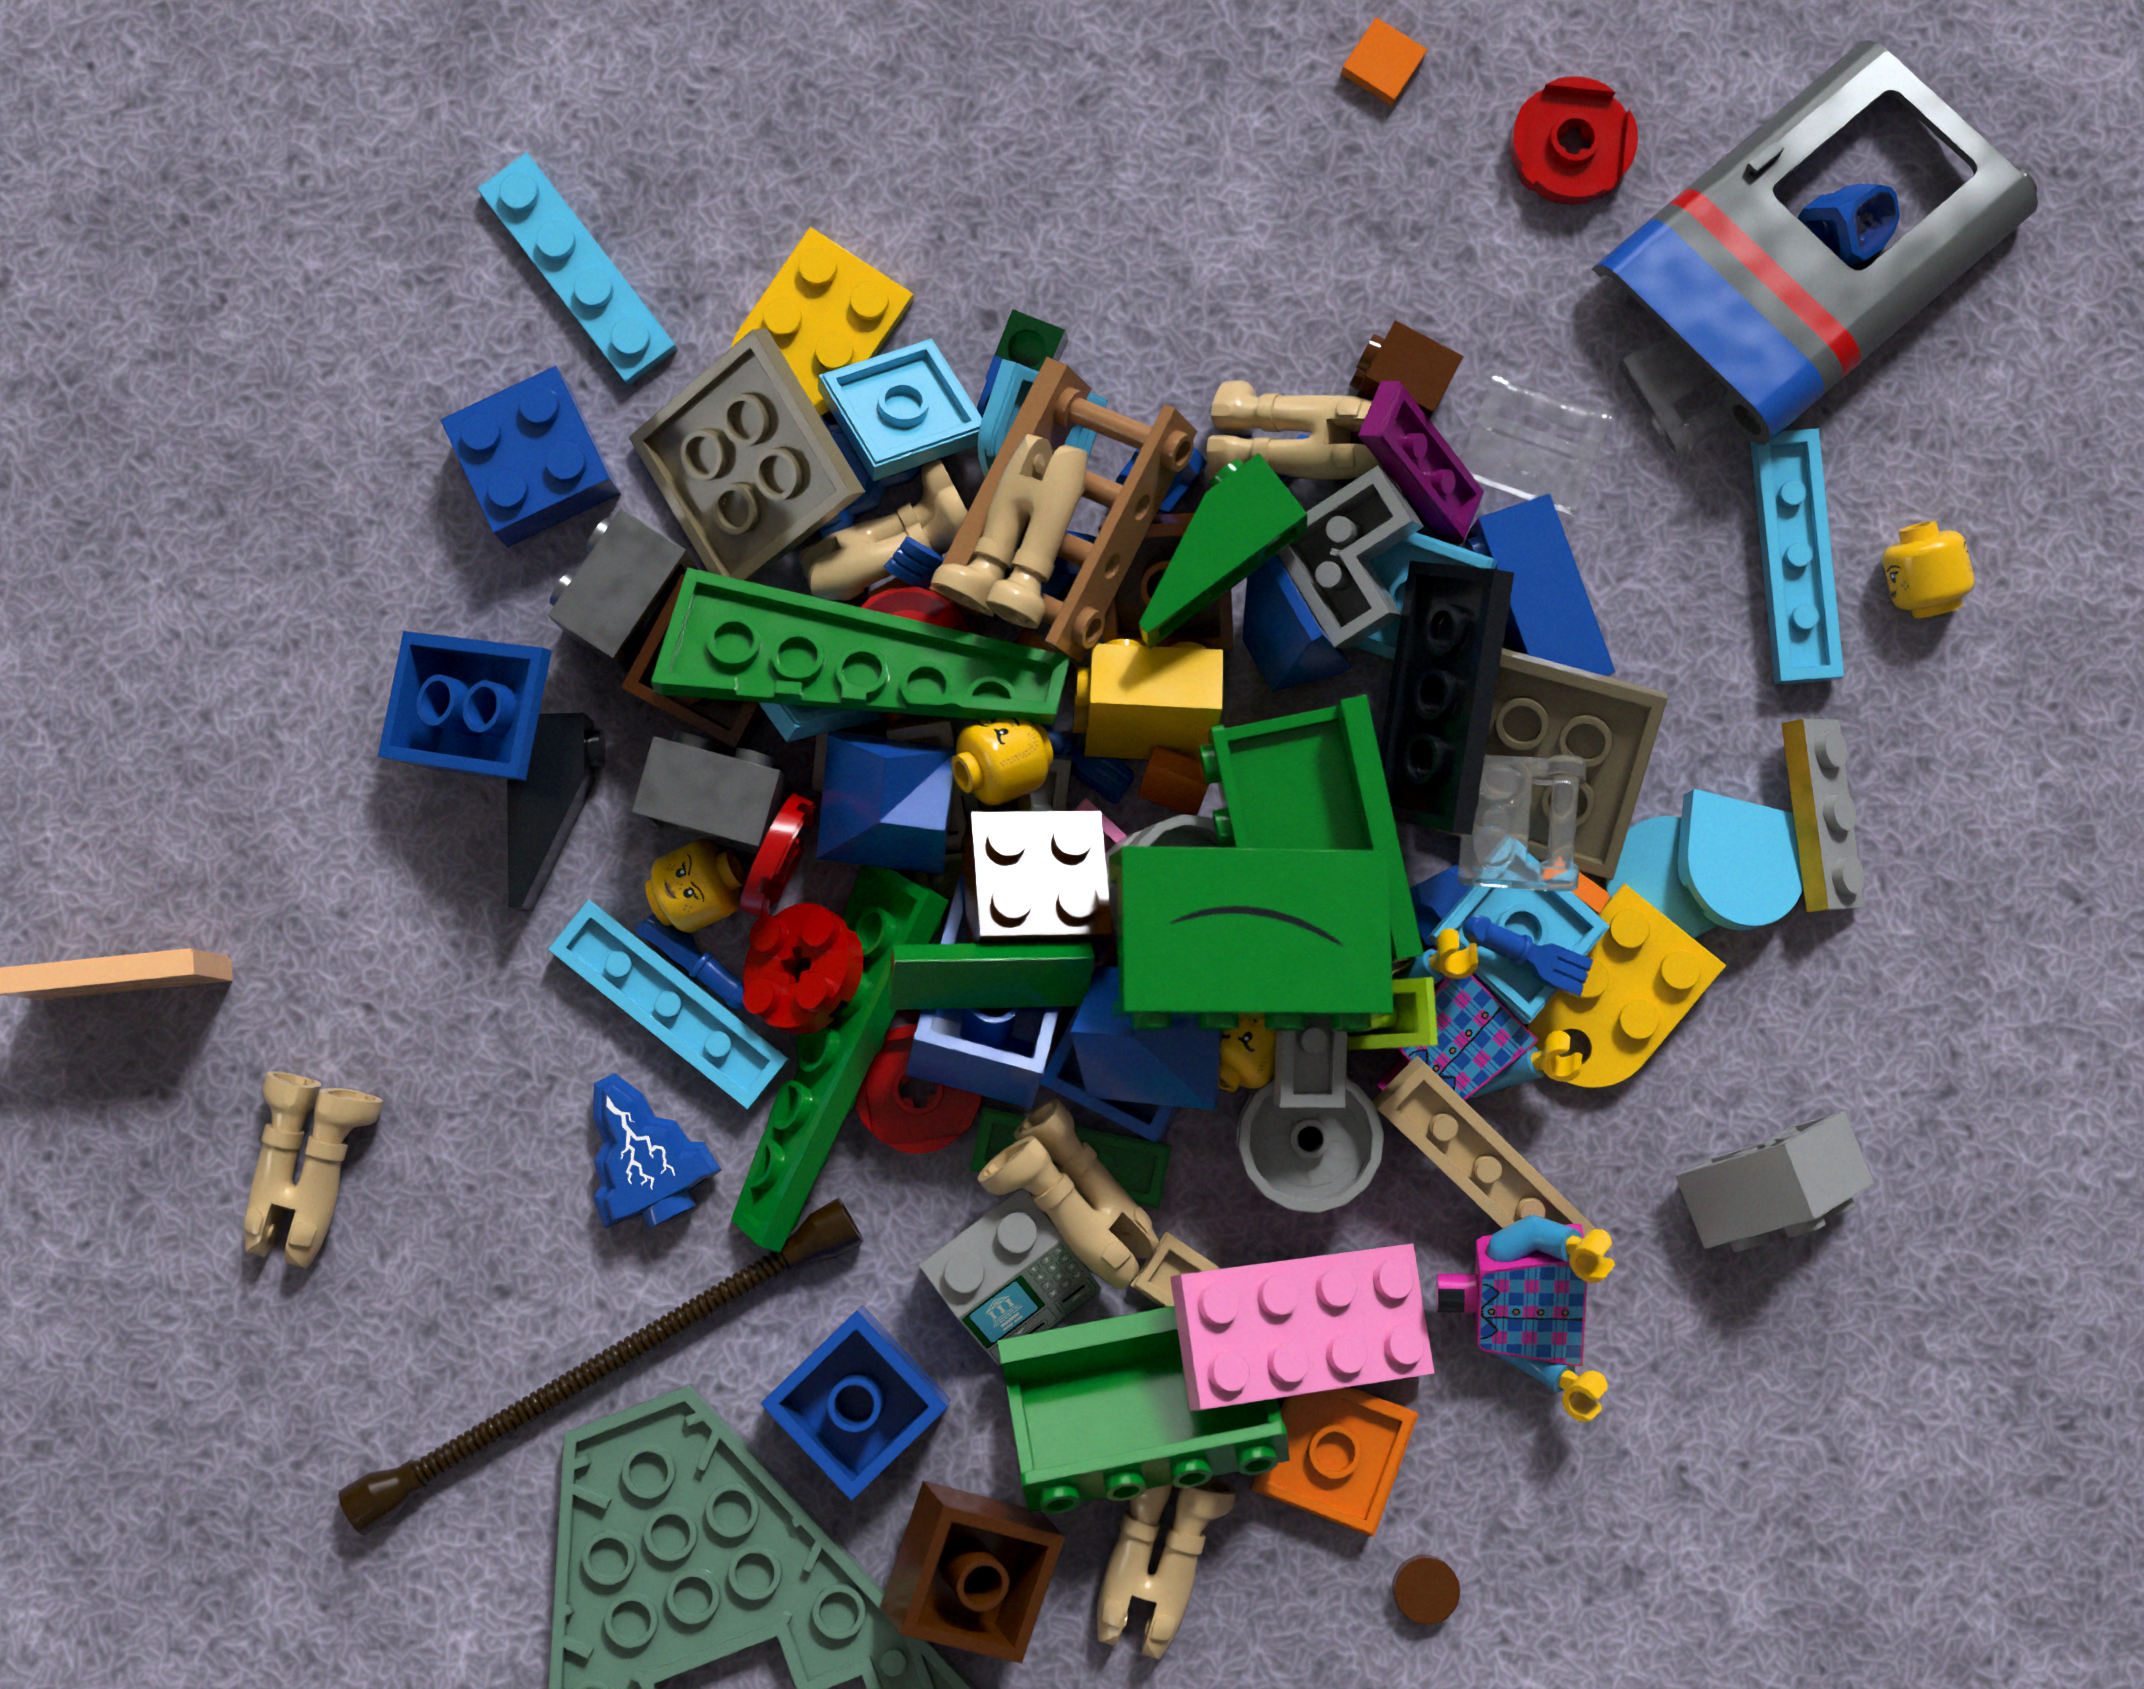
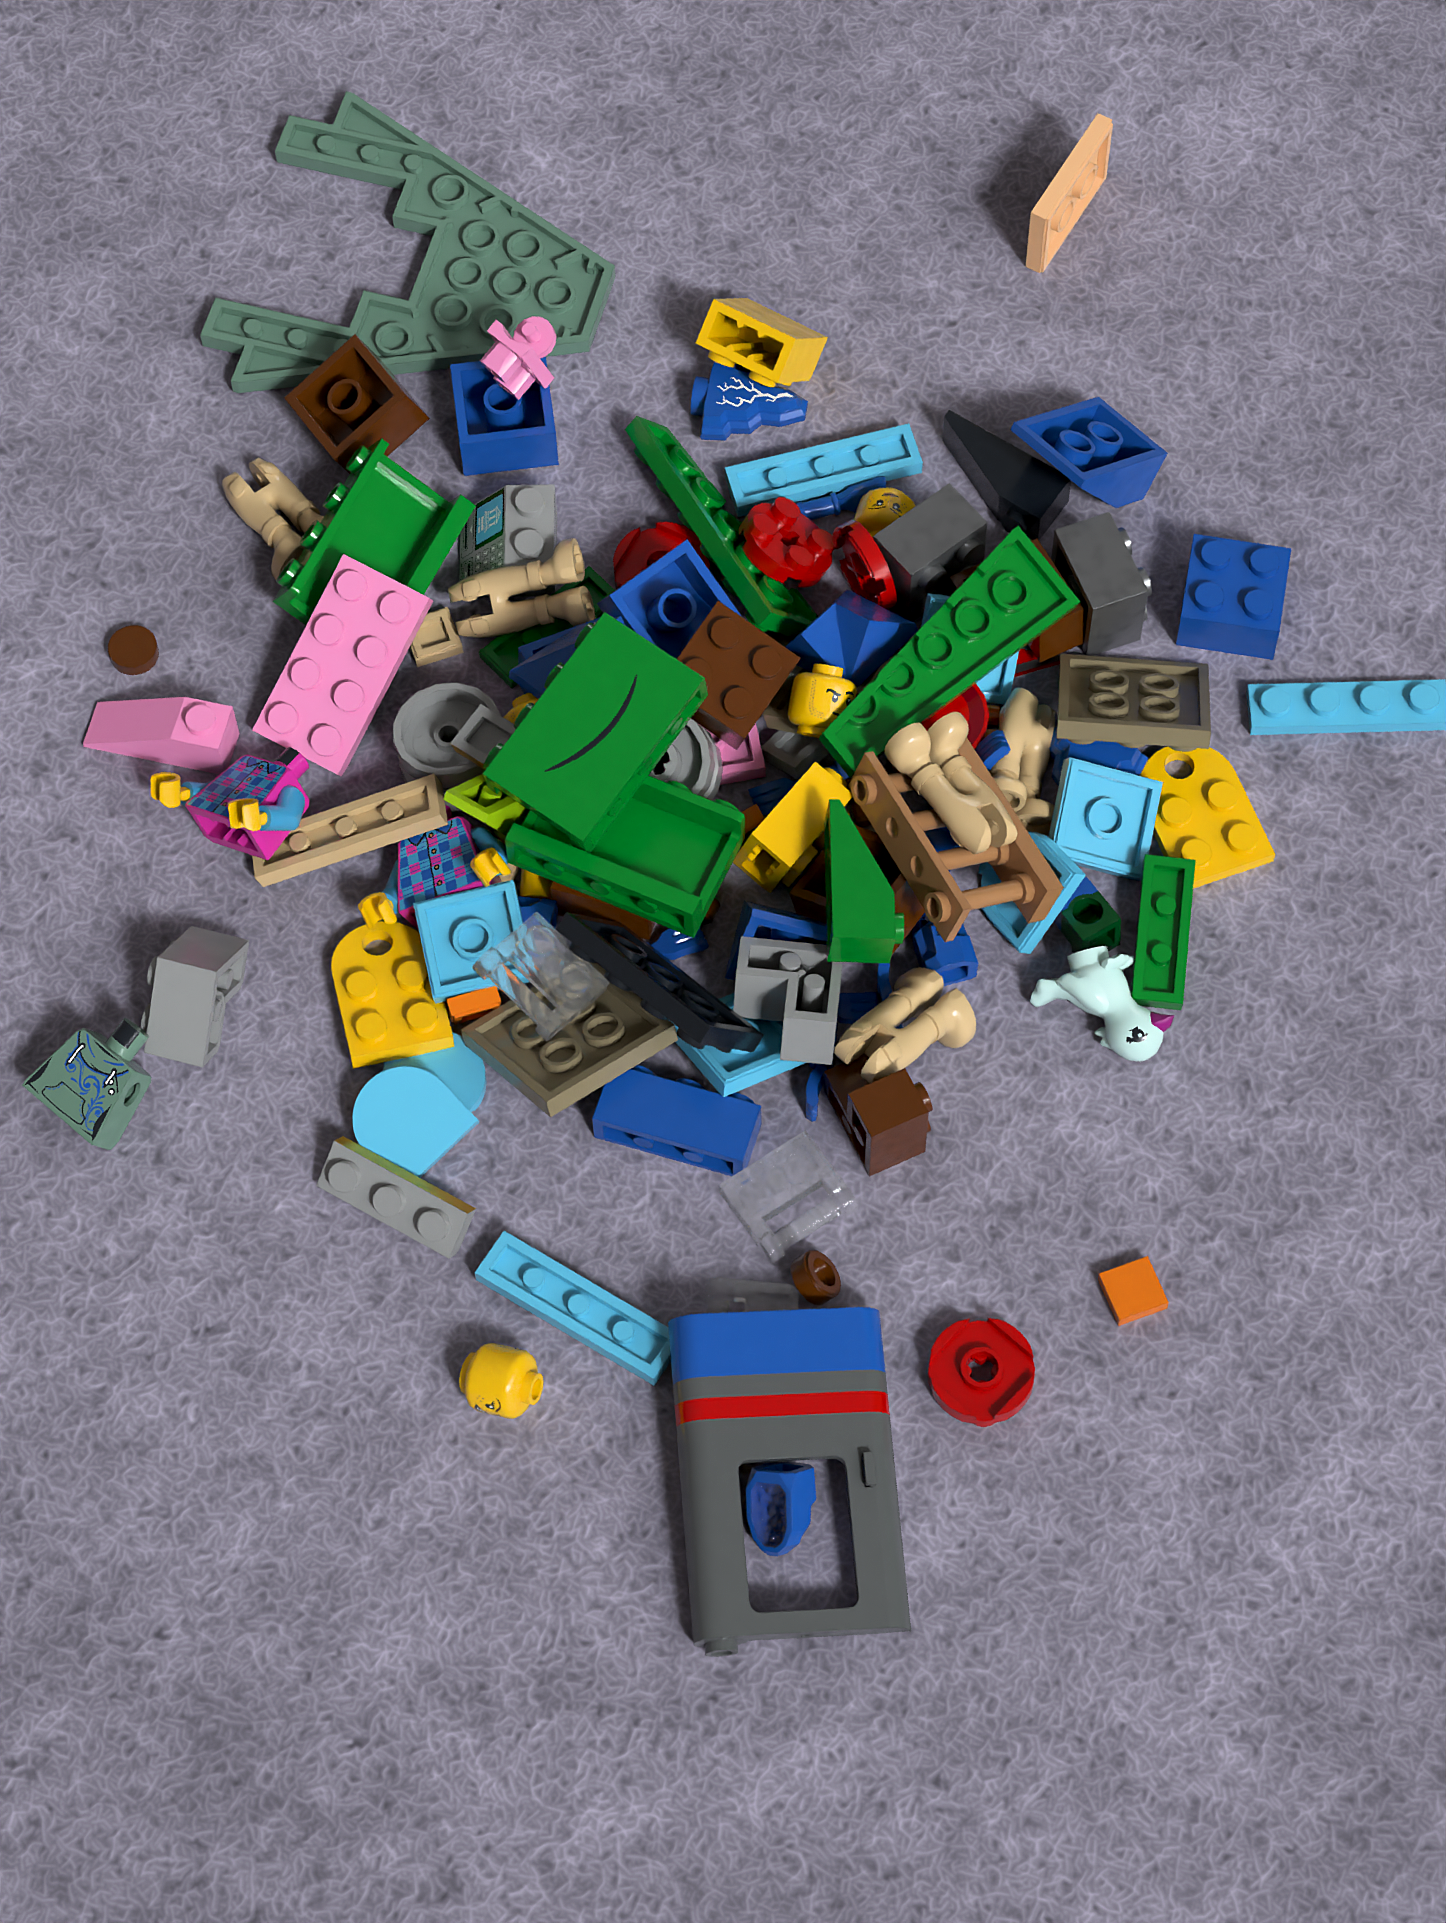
camera: 130 degrees right, 20 degrees down
tan piece [244,1071,383,1268] -> none
dark brown hose [338,1197,864,1536] -> none
green tile [887,942,1095,1010] -> none
orange plate [1250,1386,1419,1538] -> none
magenta tile [1358,381,1484,544] -> none
blue piece [1462,916,1593,997] -> none
none -> sand green torso [22,1018,152,1150]
none -> bright pink slope [83,697,240,775]
none -> bright pink hips [480,316,557,400]
none -> yellow brick [695,298,828,388]
none -> reddish brown tile [791,1250,841,1306]
none -> light aqua animal [1030,946,1174,1062]
none -> green plate [1131,854,1196,1010]

